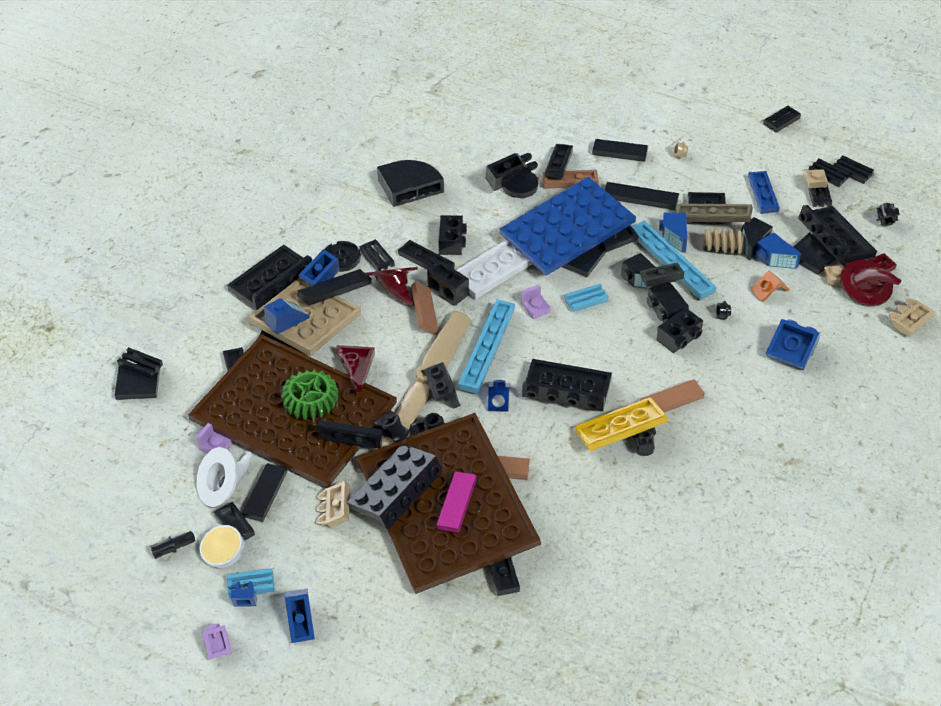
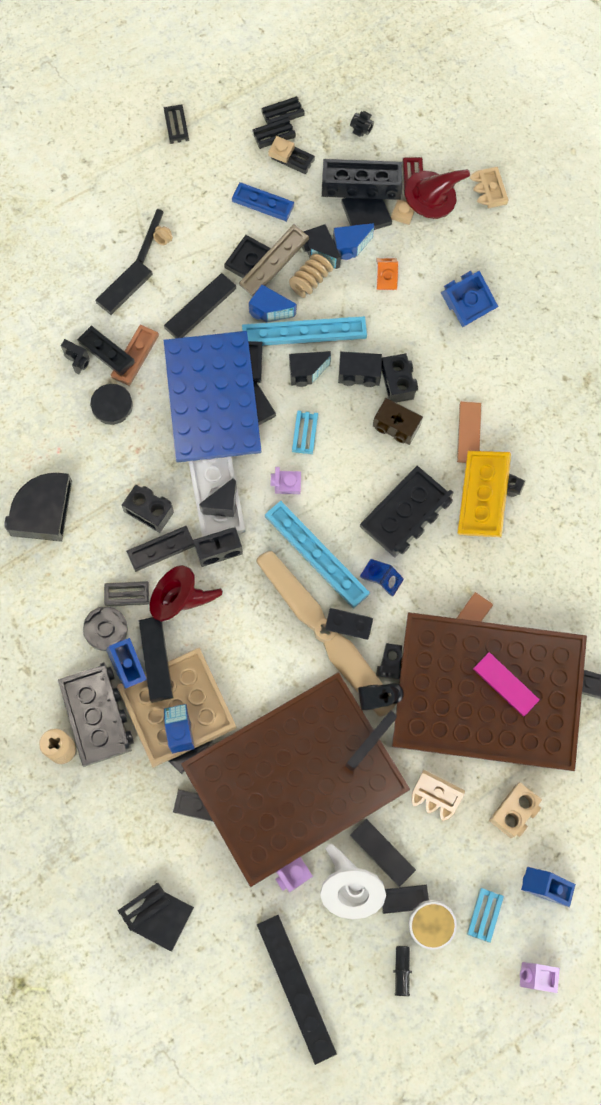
camera: 65 degrees left, 25 degrees up
blue tile [230,581,257,607] -> none
bright green gear [282,369,338,420] -> none
dark red wing [336,345,375,392] -> none
black bracket [347,444,442,529] -> none
nougat tile [411,281,438,334] -> none
black hinge [485,152,538,191] -> none
pearl dark grey plate [640,262,684,287] -> none
black plate [716,301,731,320] -> none
none -> tan piece [39,729,76,764]
none -> black bracket [60,339,90,374]
none -> black bar [136,209,164,263]
none -> black slope [199,478,237,517]
none -> black plate [257,915,337,1065]
none -> dark brown brick [373,398,423,445]
none -> tan brick [489,782,542,838]

